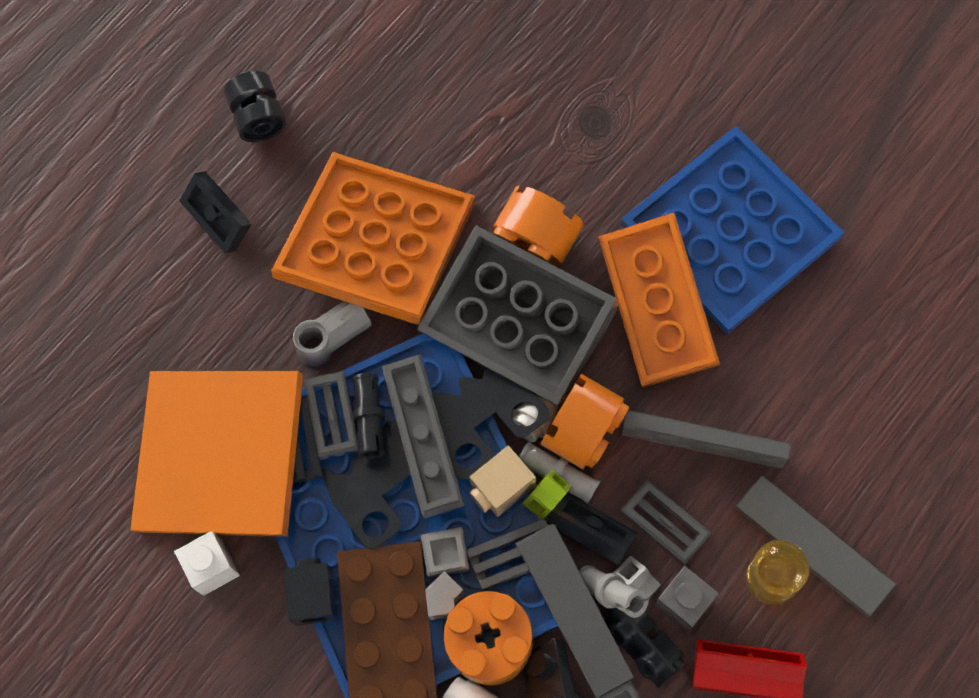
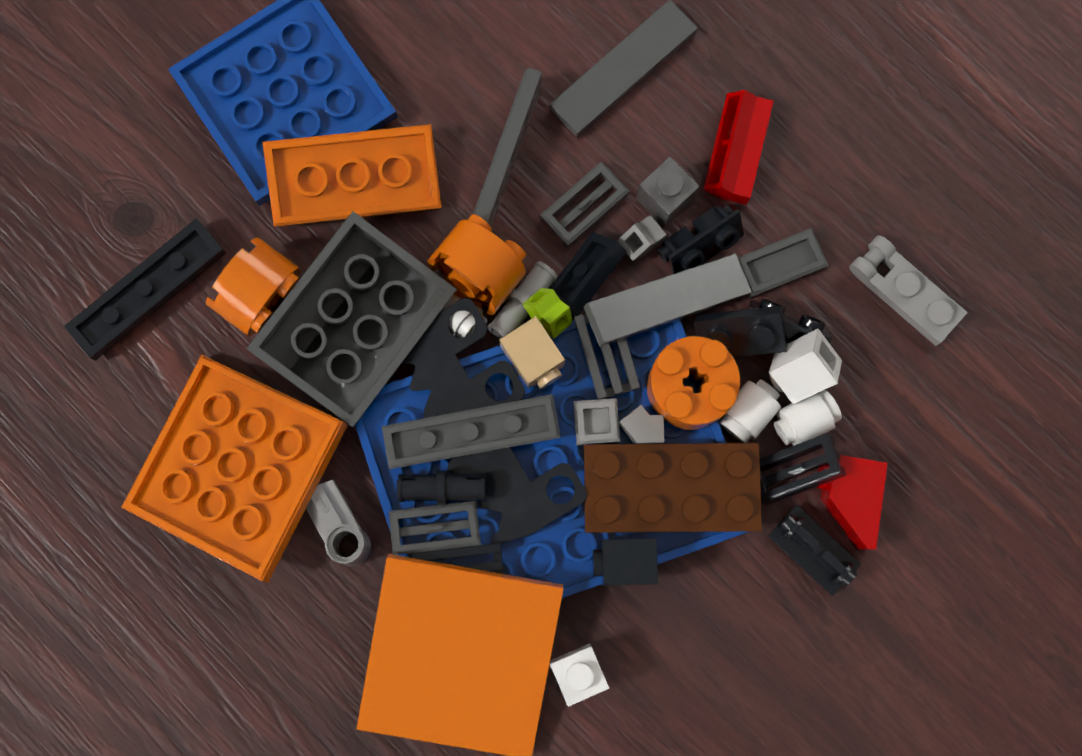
camera: 90 degrees left, 10 degrees up
black plate [179,171,252,254] -> none
black wheel [223,71,286,143] -> none
light grey pin [579,565,648,618] -> none
clear yellow wheel [746,540,810,604] -> none
none -> black plate [64,218,226,361]

